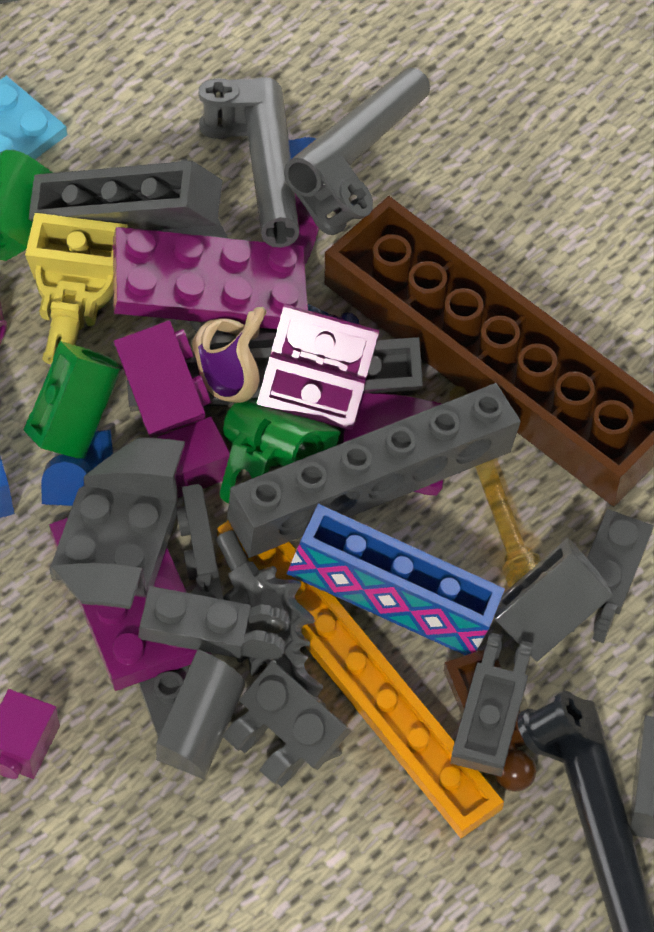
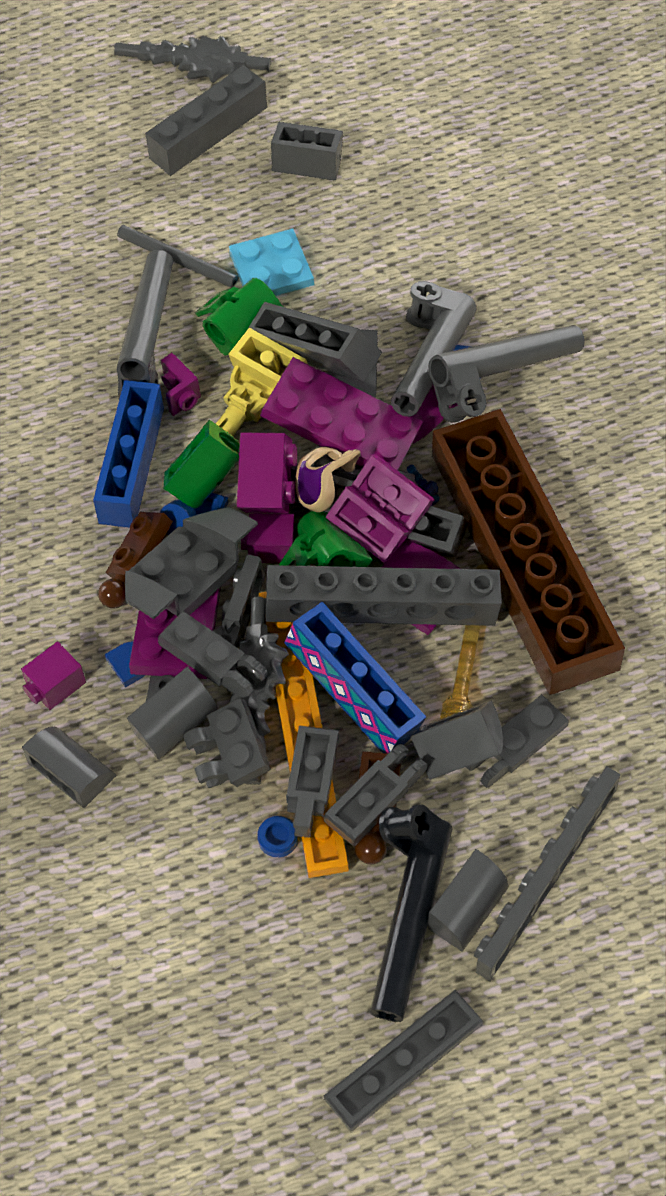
camera: 30 degrees right, 0 degrees up
none -> dark grey brick [22,726,117,808]
none -> reddish brown plate [98,512,173,609]
none -> blue tile [105,642,145,688]
none -> blue tile [257,816,298,858]
none -> dark grey hinge [286,726,339,838]

